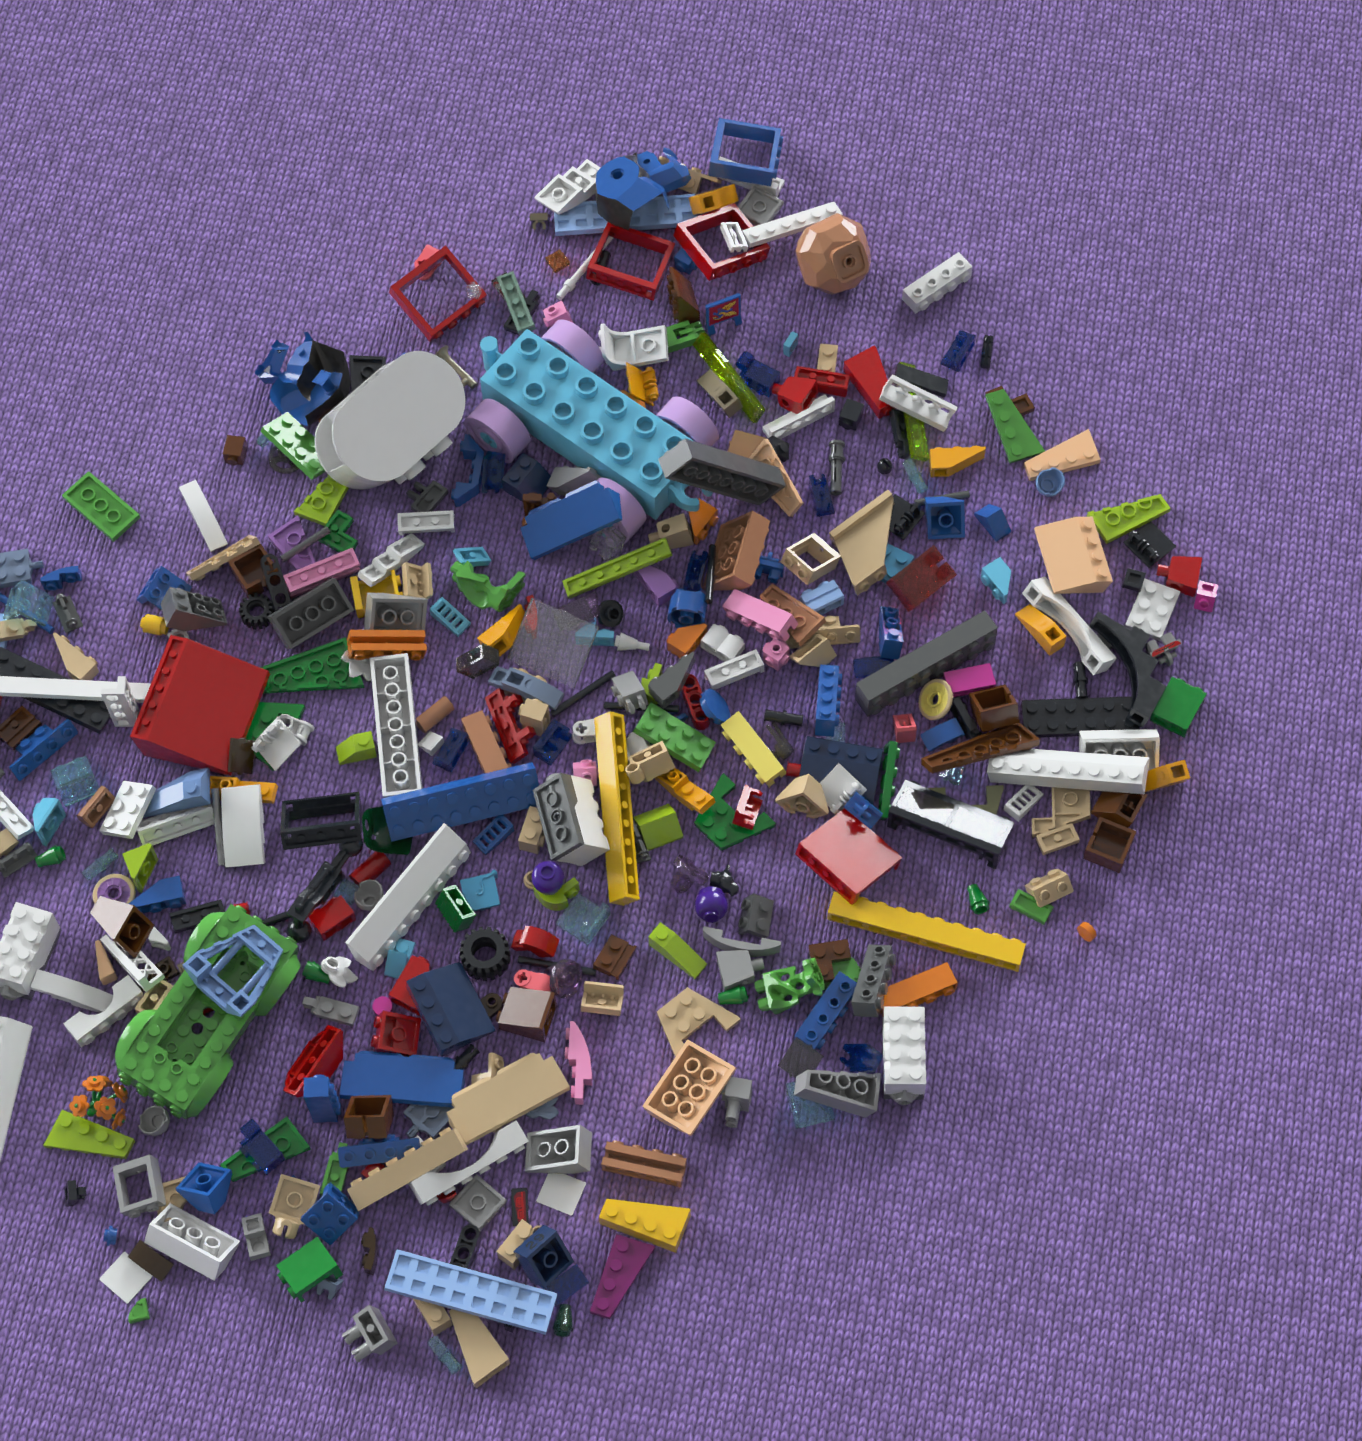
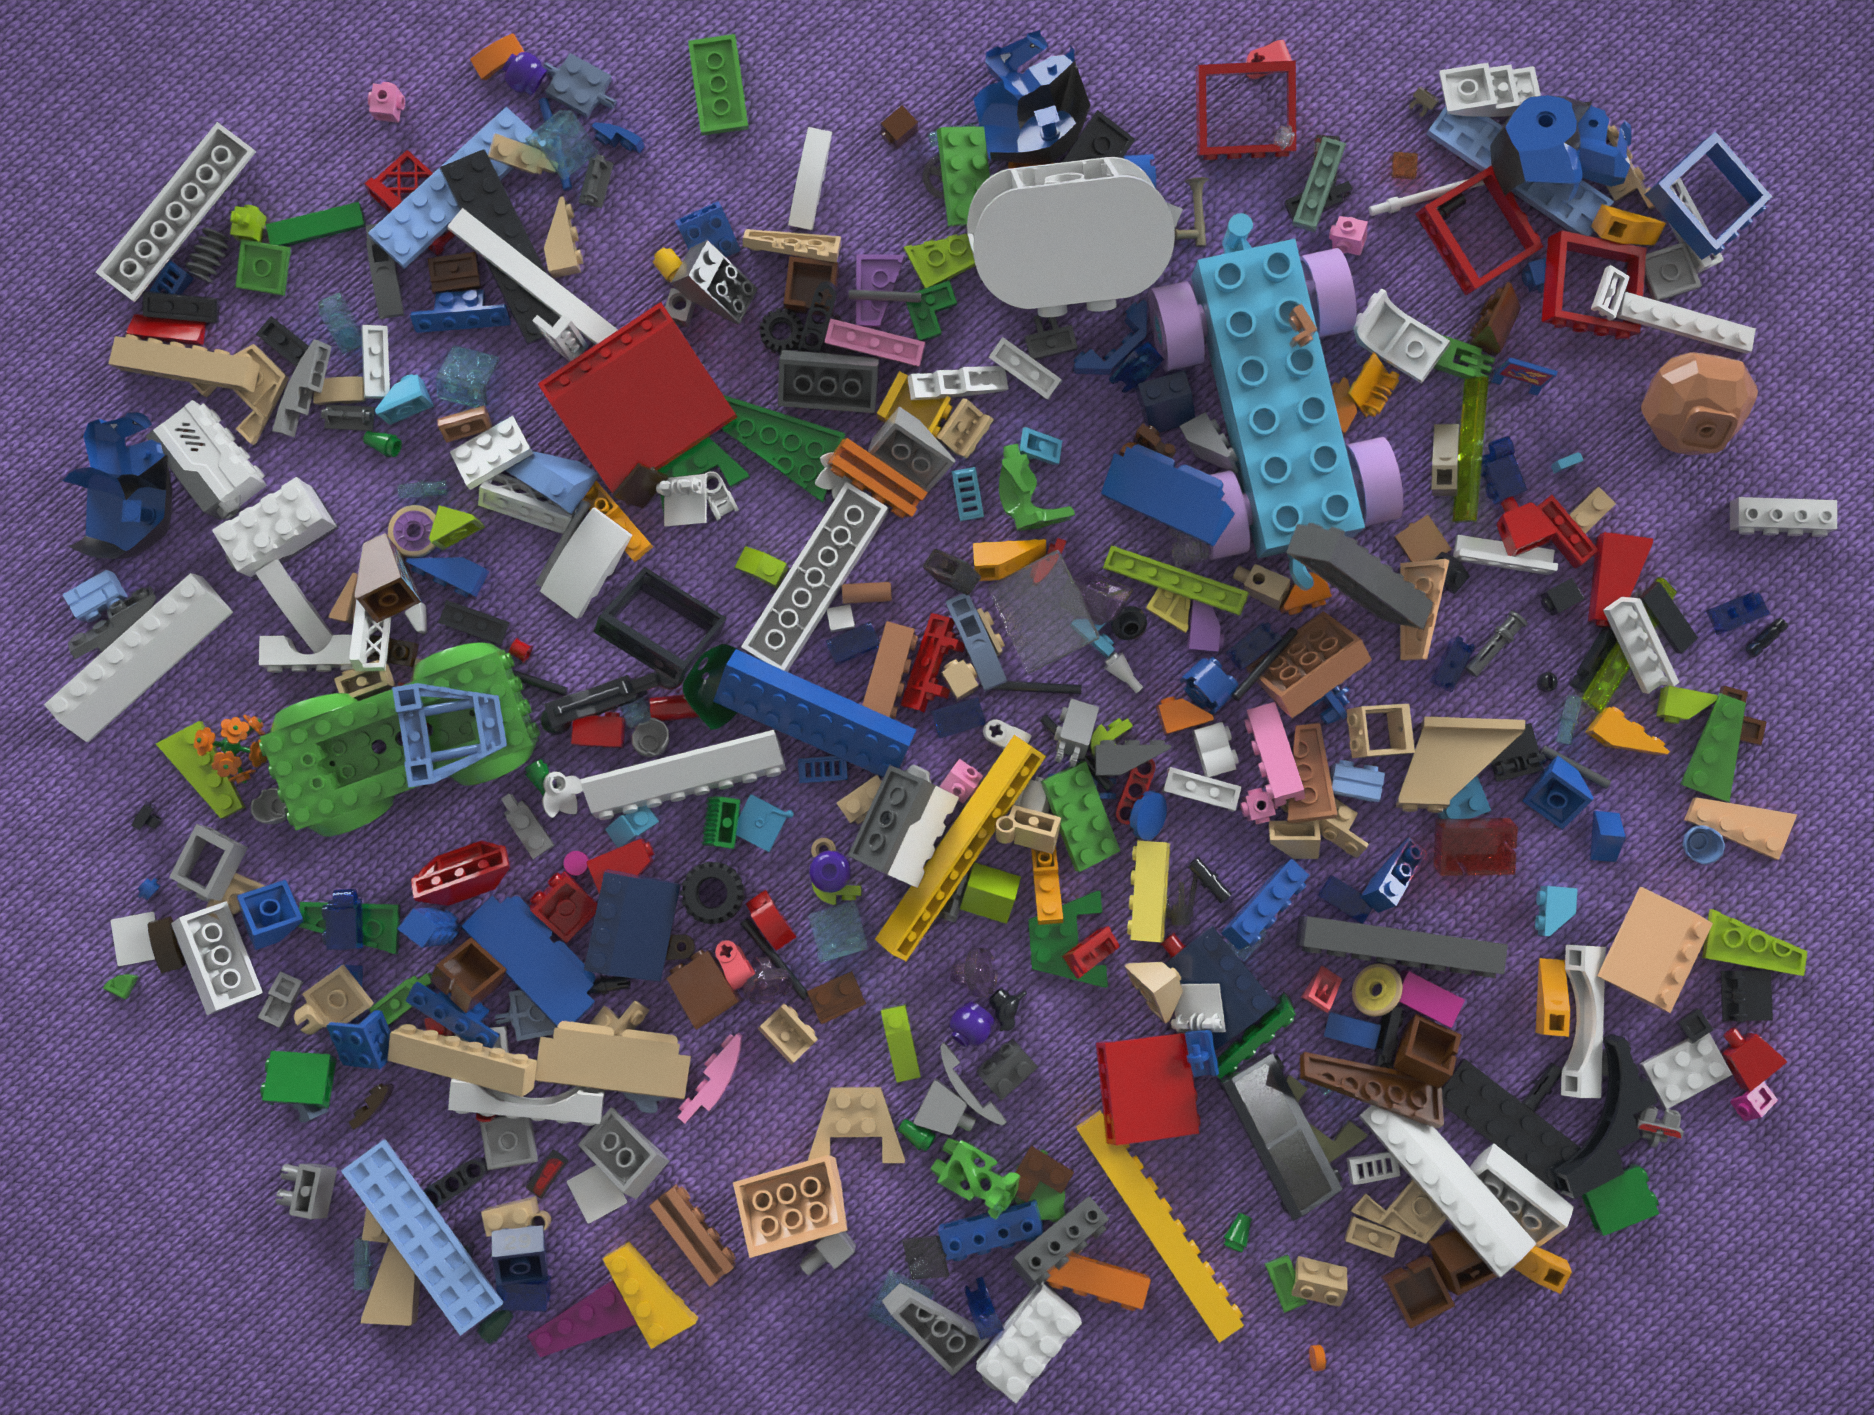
camera: 40 degrees right, 20 degrees up
none -> light yellow wing [1145,588,1190,633]
none -> nougat bracket [1289,303,1317,348]
none -> lime slope [1656,686,1718,724]

